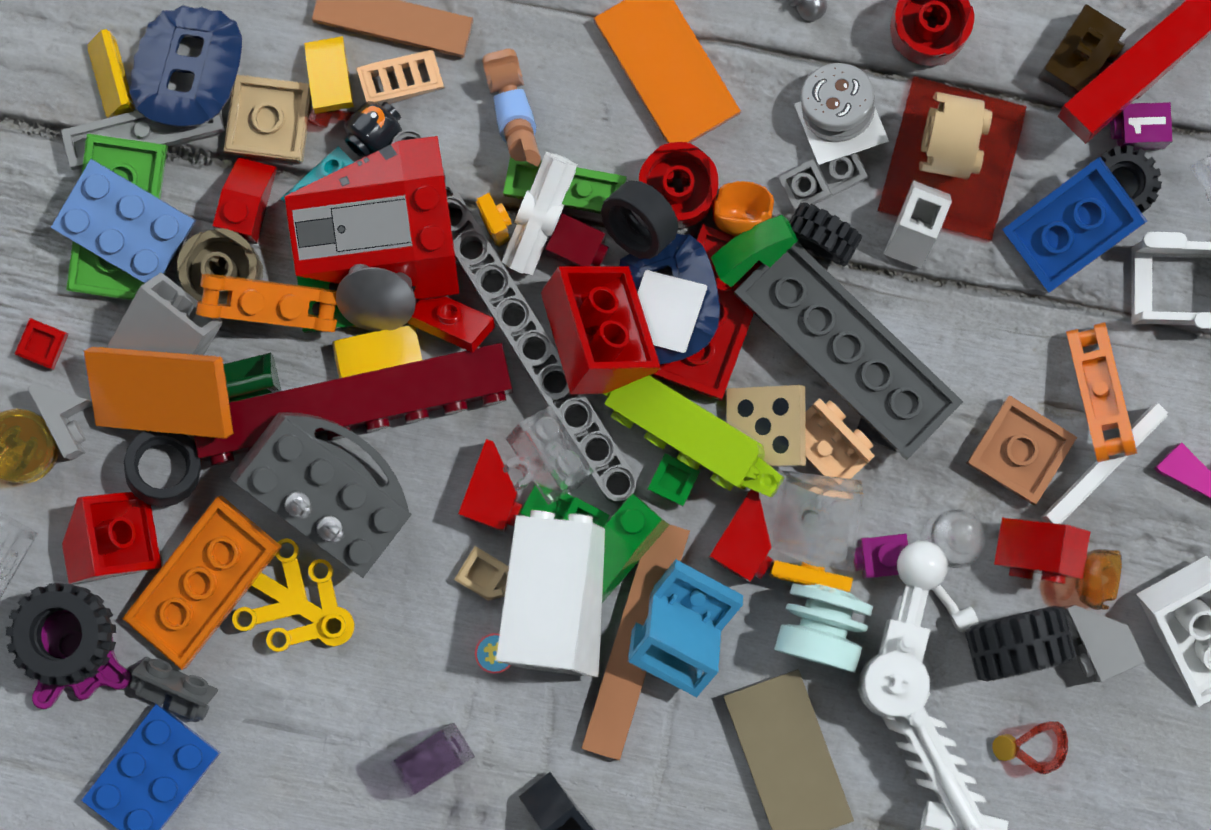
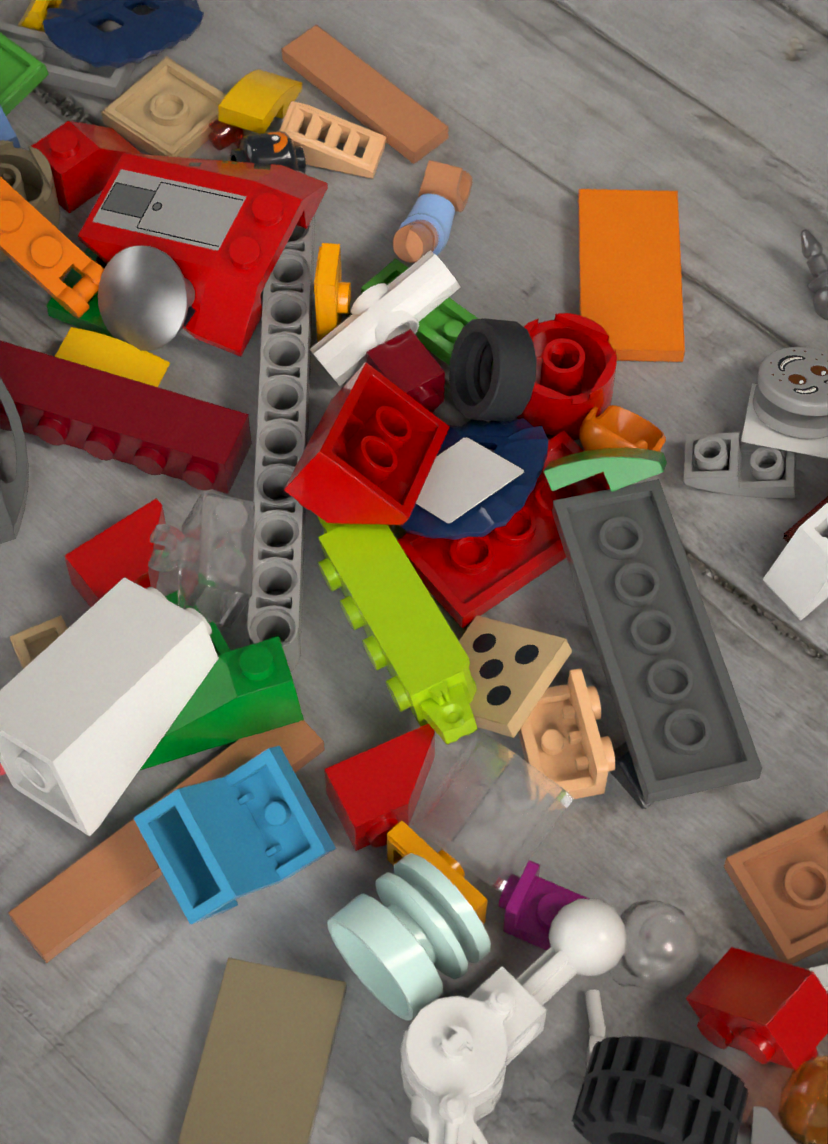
camera: 30 degrees right, 25 degrees down
red plate [408,296,495,353] -> none
green plate [647,453,701,507] -> none
black tyre [789,202,862,266] -> none

